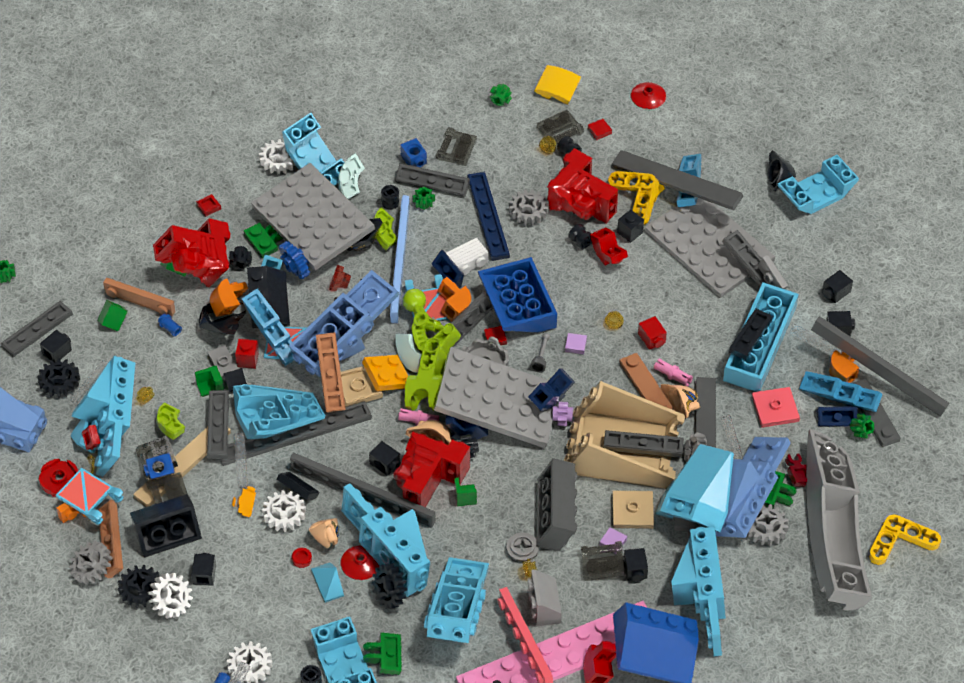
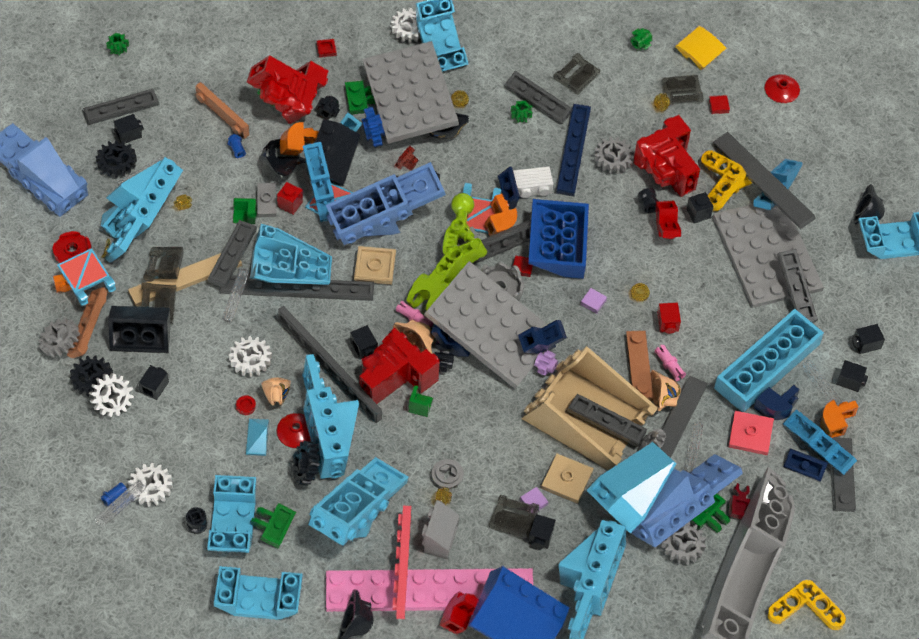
camera: 20 degrees right, 5 degrees up
red tile [82,425,101,450] -> none
green panel [97,300,128,331] -> none
blue brick [143,453,175,480] -> none
lime tile [156,403,185,440] -> none
black tile [223,368,247,392] -> none
light orange piece [232,486,256,517] -> none
black tile [276,472,319,500] -> none
nougat plate [315,332,346,413] -> none
light aqua tile [338,153,365,199] -> none
light orange plate [362,355,408,391] -> none
lime tile [373,207,398,250] -> none
black wheel [381,185,400,210] -> none
light blue tile [390,195,410,324] -> none
light aqua tile [395,334,422,373] -> none
blue brick [400,138,427,168] -> none
dark grey hinge [530,333,550,373] -> none
dark grey brick [537,458,577,551] -> none
black wheel [557,136,582,155] -> none
black plate [729,308,773,360] -> none
light grey plate [758,255,788,290] -> none
dark grey tile [811,316,950,416] -> none
green gear [850,414,875,438] -> none
none -> clear yellow plate [451,90,469,108]
none -> dark blue brick [754,385,800,420]

